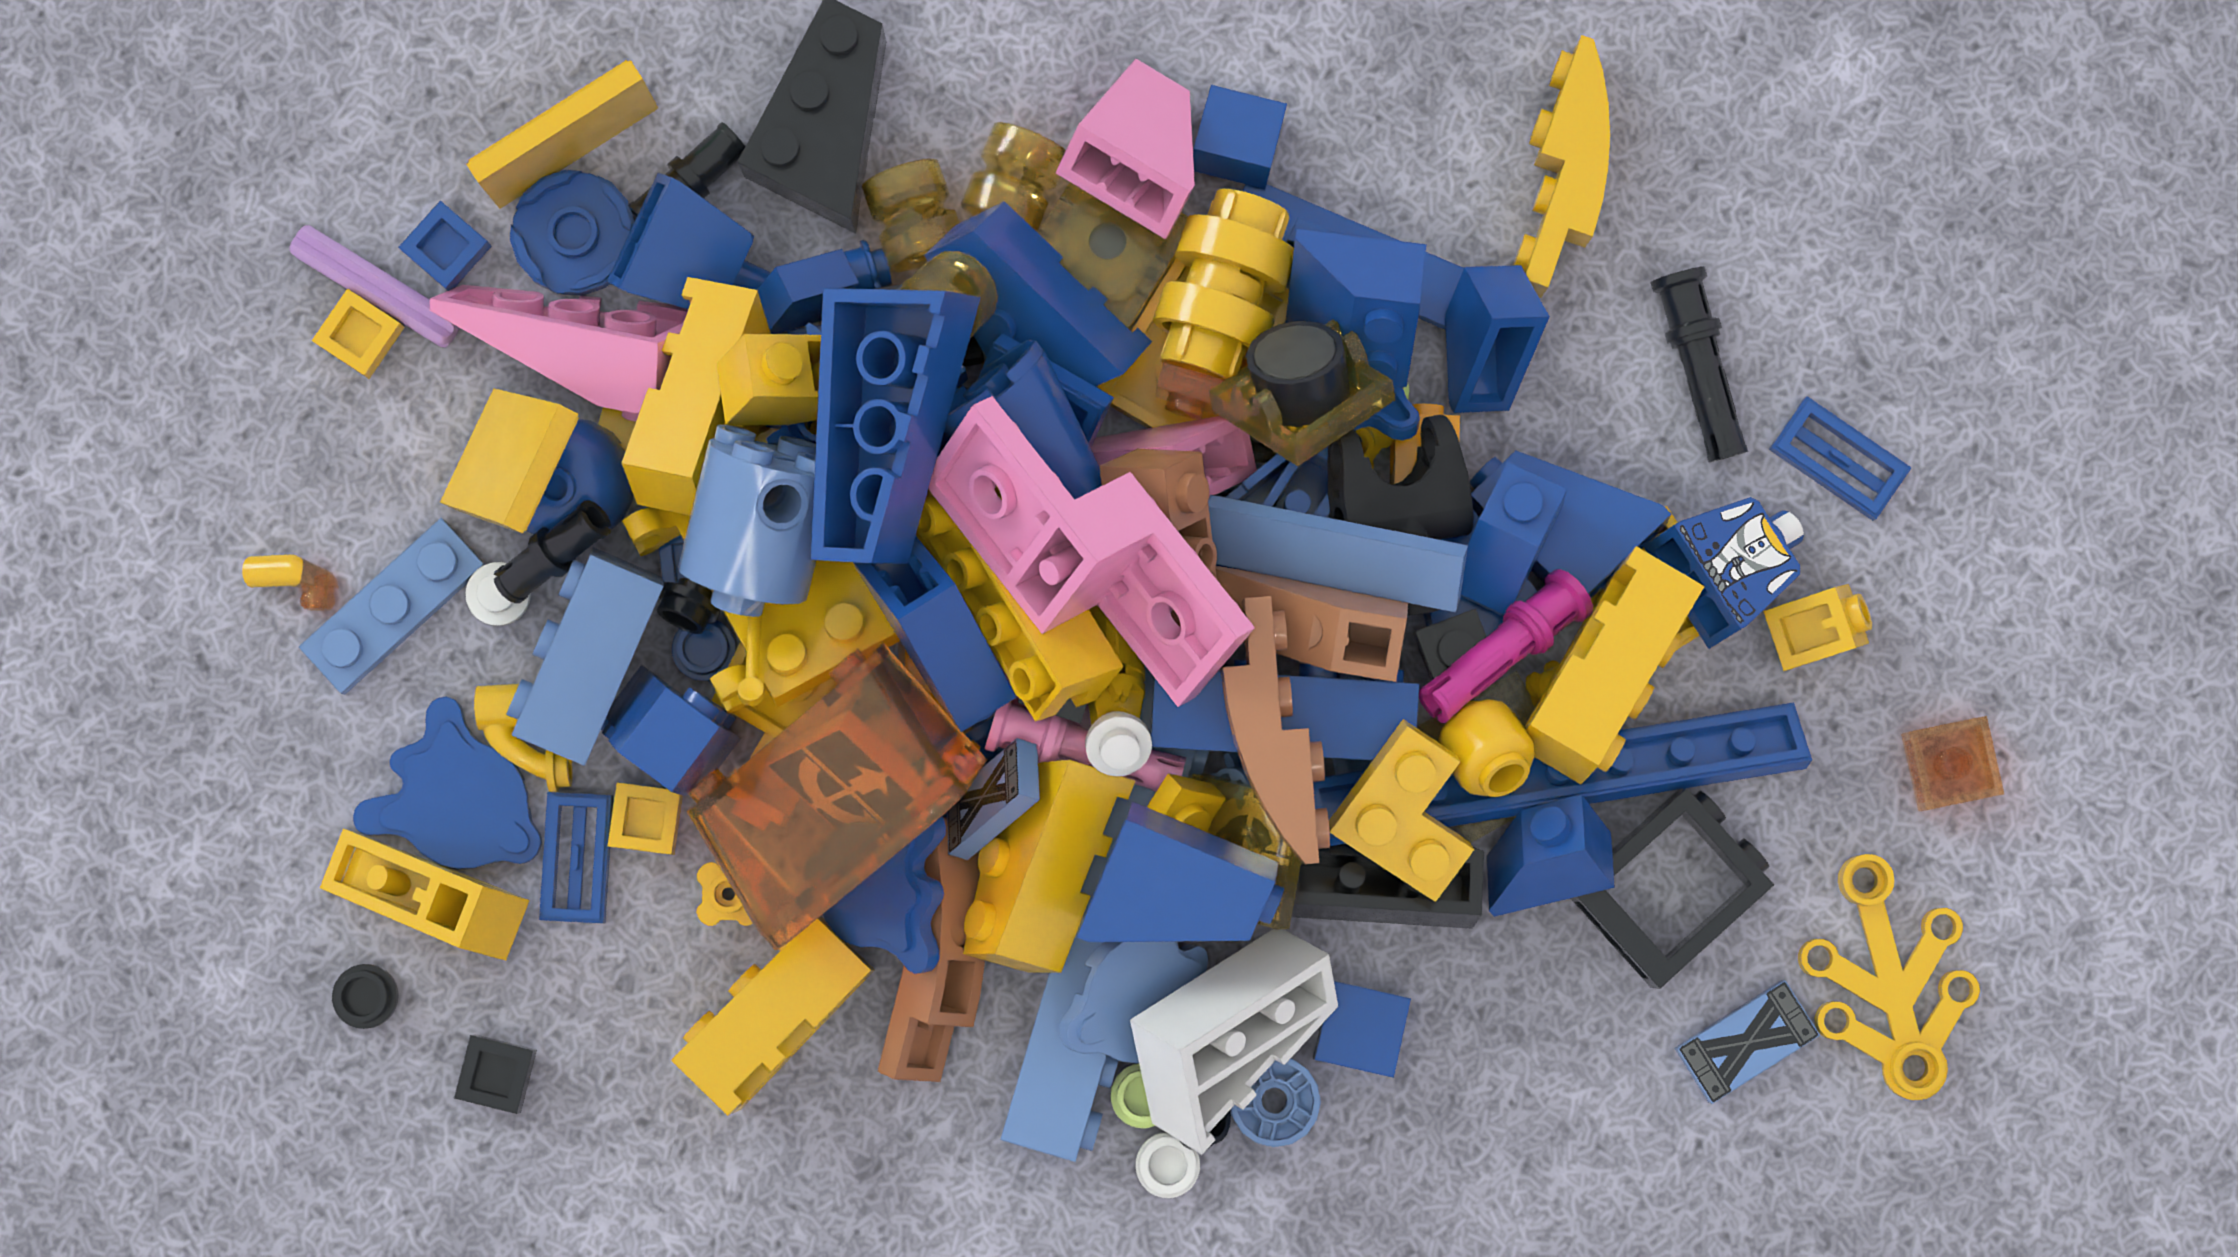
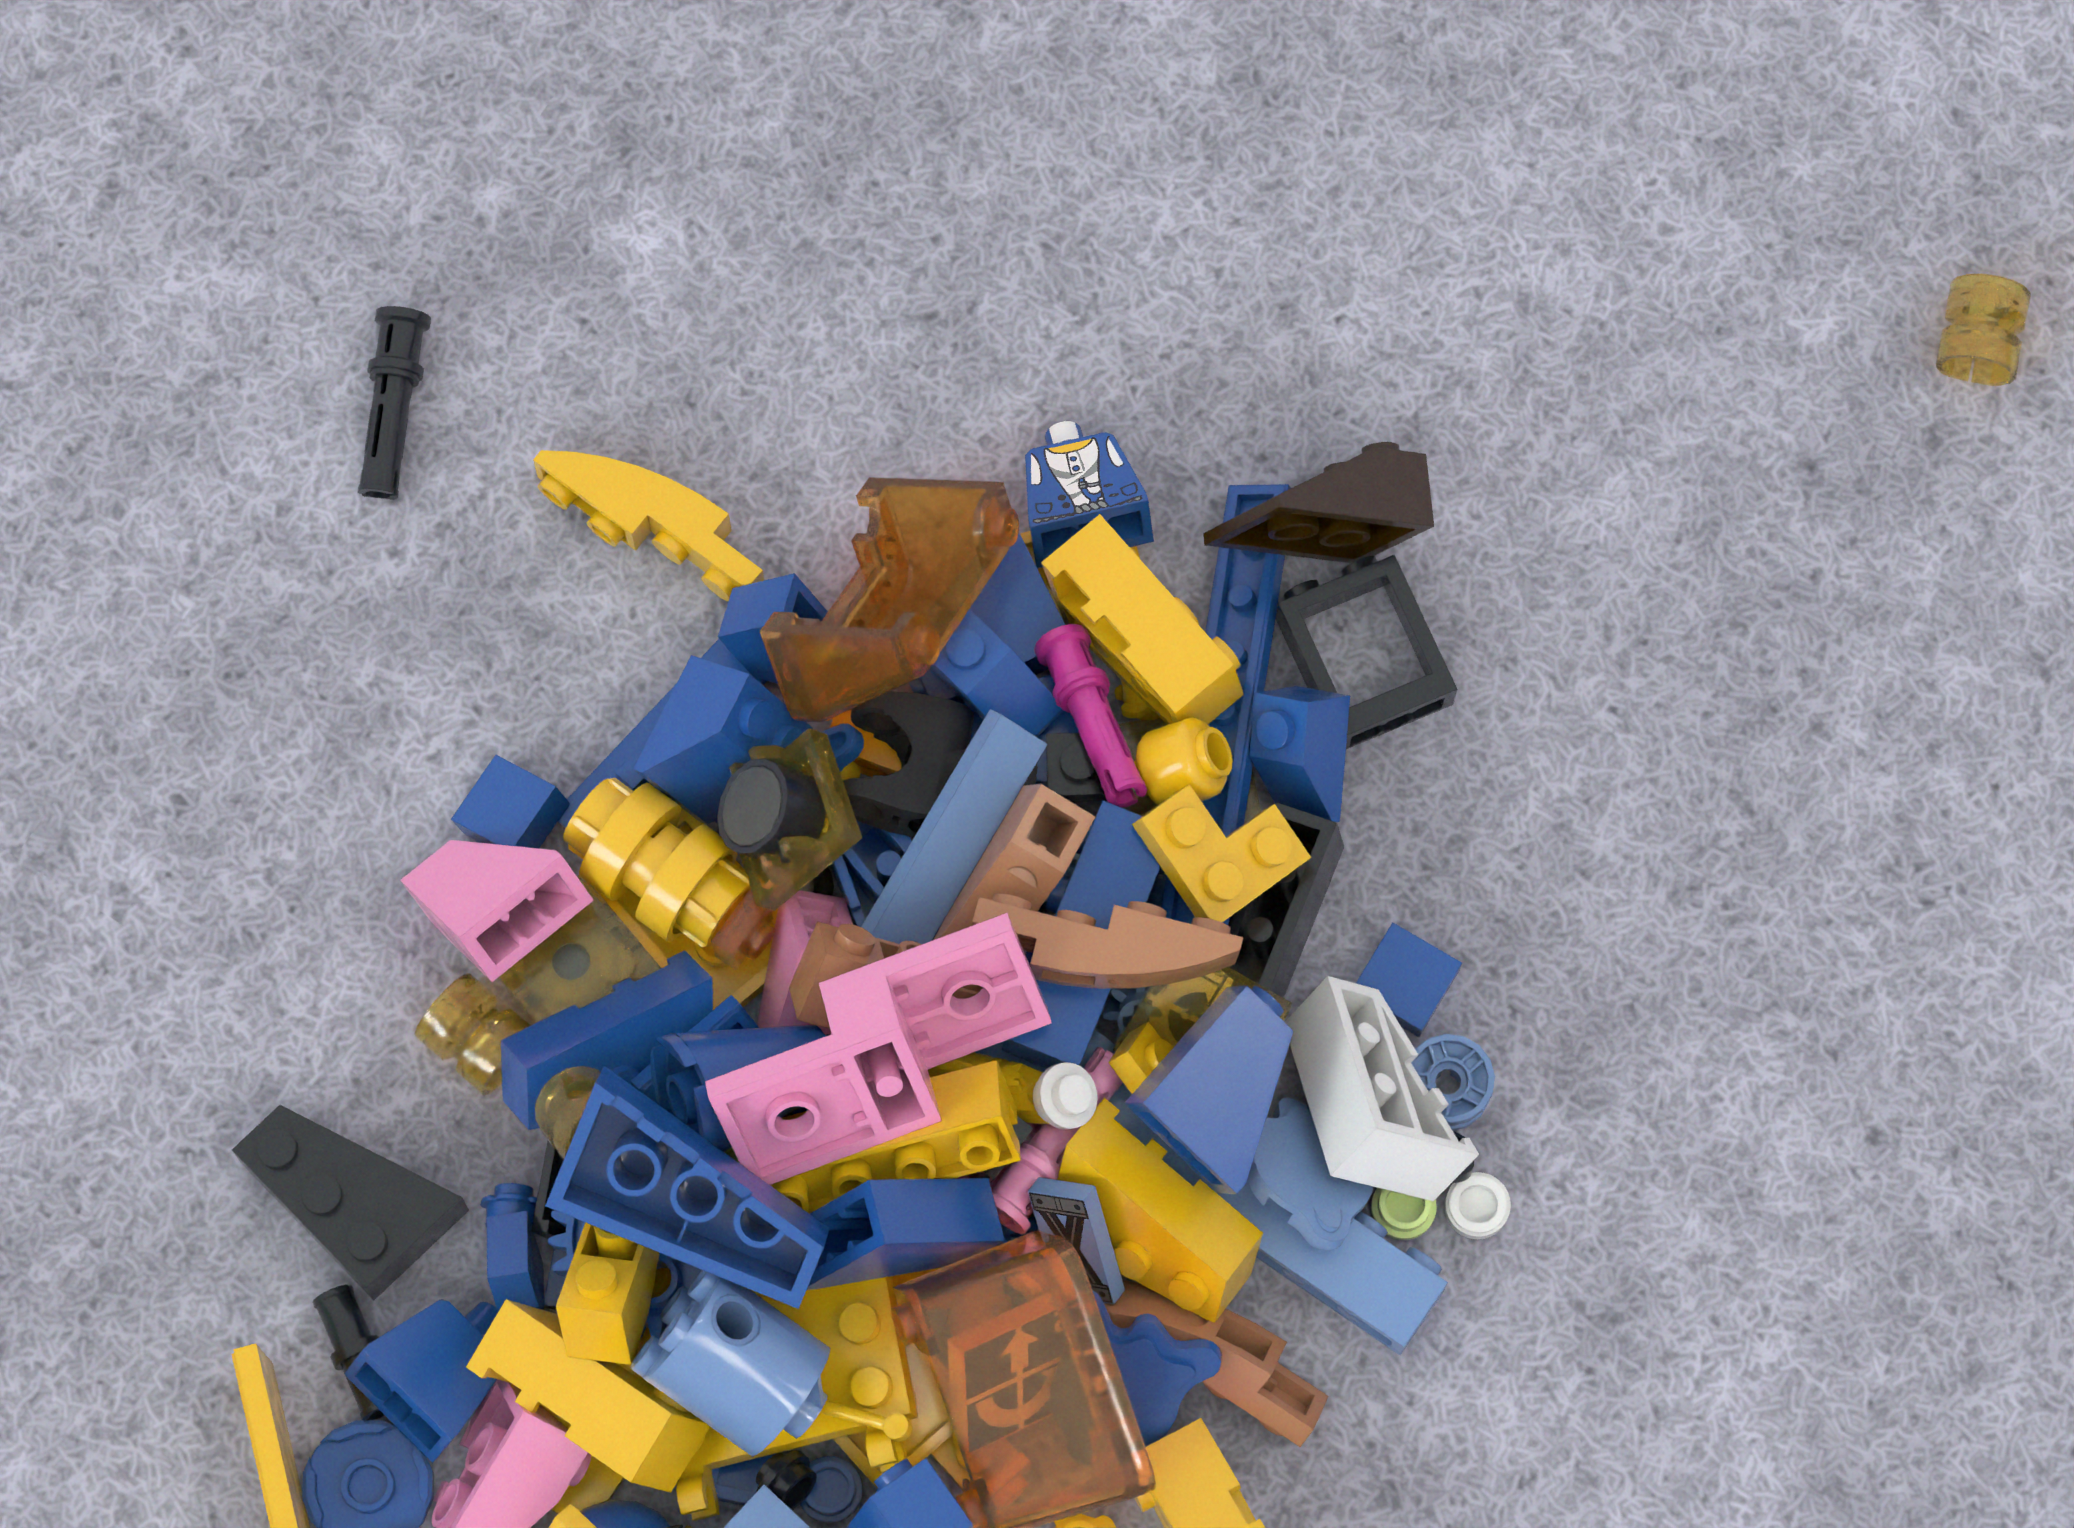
camera: 70 degrees left, 10 degrees down
clear yellow wheel [861,158,960,272] -> none
black pin [1650,266,1748,463] -> none
tile [1674,980,1820,1104] -> none
yellow bracket [1763,584,1872,671] -> none
blue tile [1769,396,1911,521] -> none
yellow plant [1798,854,1980,1100] -> none
clear orange piece [1901,716,2004,811] -> none
none -> clear orange windscreen [760,477,1019,722]
none -> dark brown slope [1203,442,1434,563]

